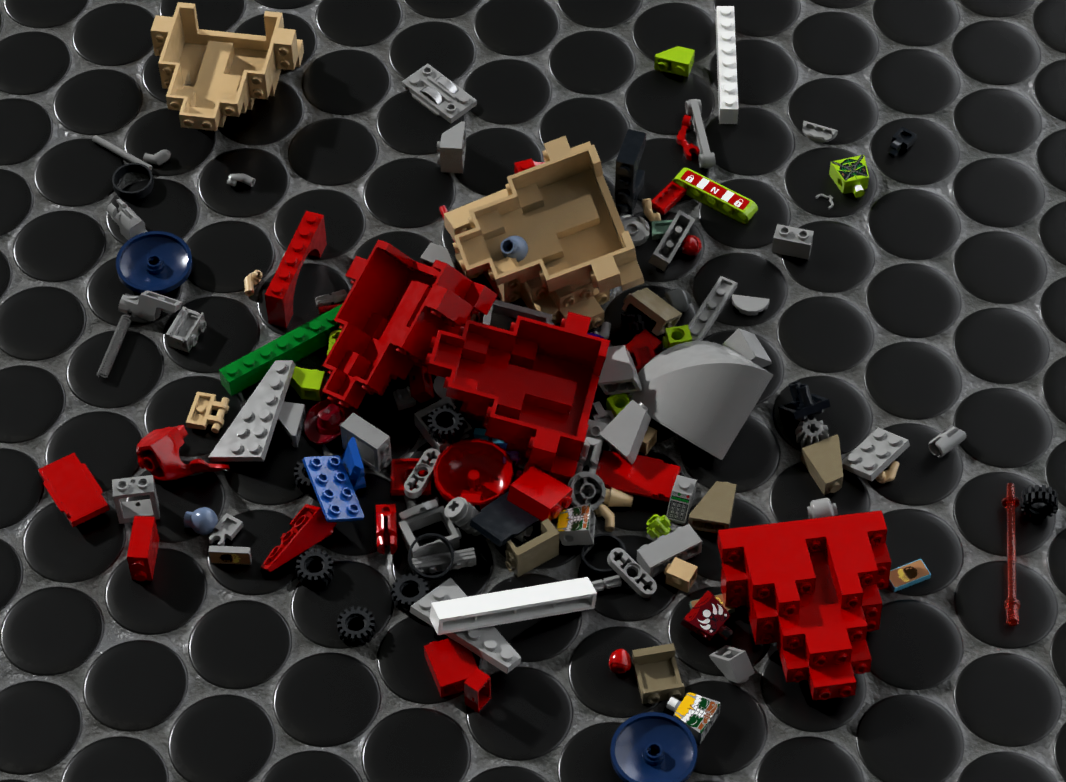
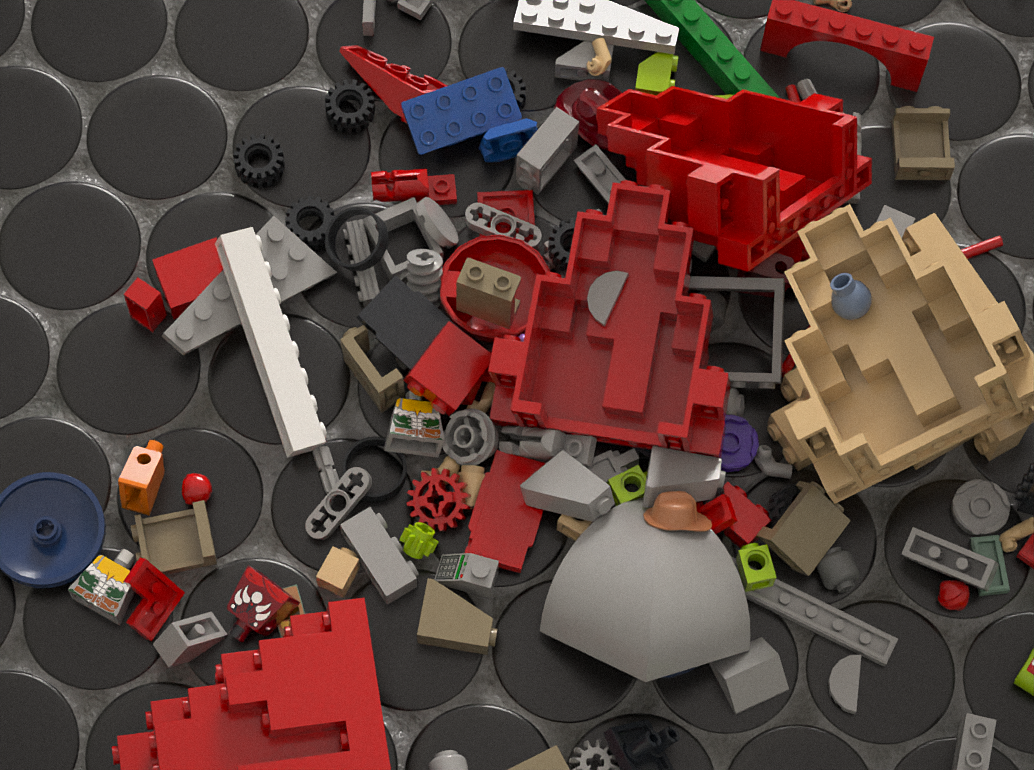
camera: 85 degrees right, 15 degrees up
none -> orange torso [118,440,165,516]
none -> red plate [123,557,185,641]
none -> red gear [407,468,471,532]
none -> dark tan panel [456,258,521,329]
none -> light grey plate [574,145,626,205]
none -> tan arm [586,38,612,76]
none -> light grey tile [587,271,629,327]
none -> nougat piece [643,491,712,532]
none -> dark tan panel [891,106,955,180]

